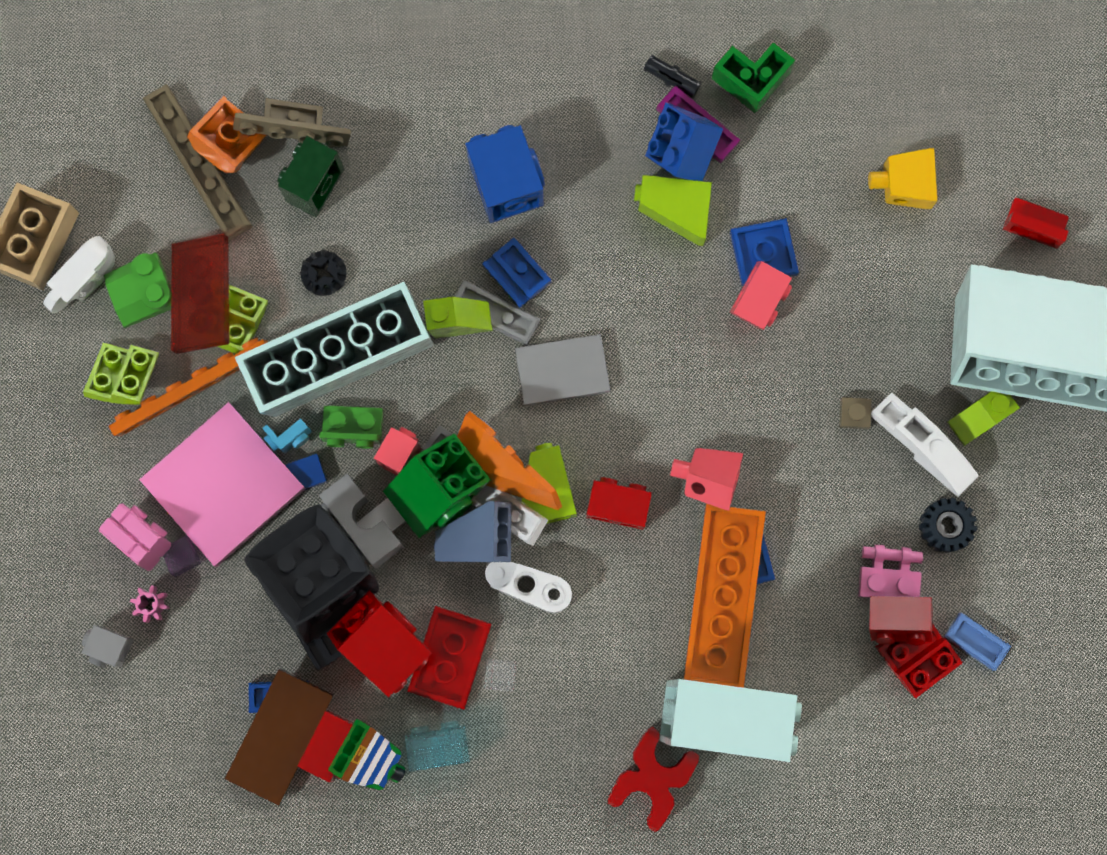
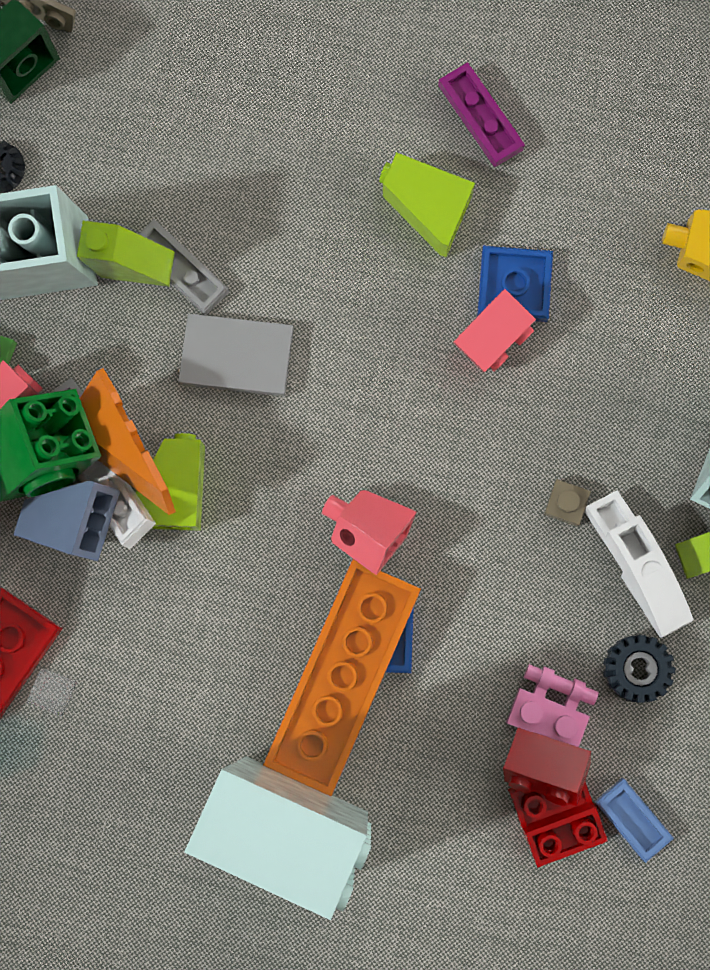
camera: 20 degrees right, 0 degrees up
blue brick [465,125,545,223] -> none
blue plate [482,237,551,308] -> none
white piece [485,562,572,614] -> none
red brick [586,477,652,530] -> none
red piece [607,726,699,832] -> none
black pin [644,54,702,98] -> none
blue slope [645,102,723,182] -> none
green brick [711,43,795,113] -> none

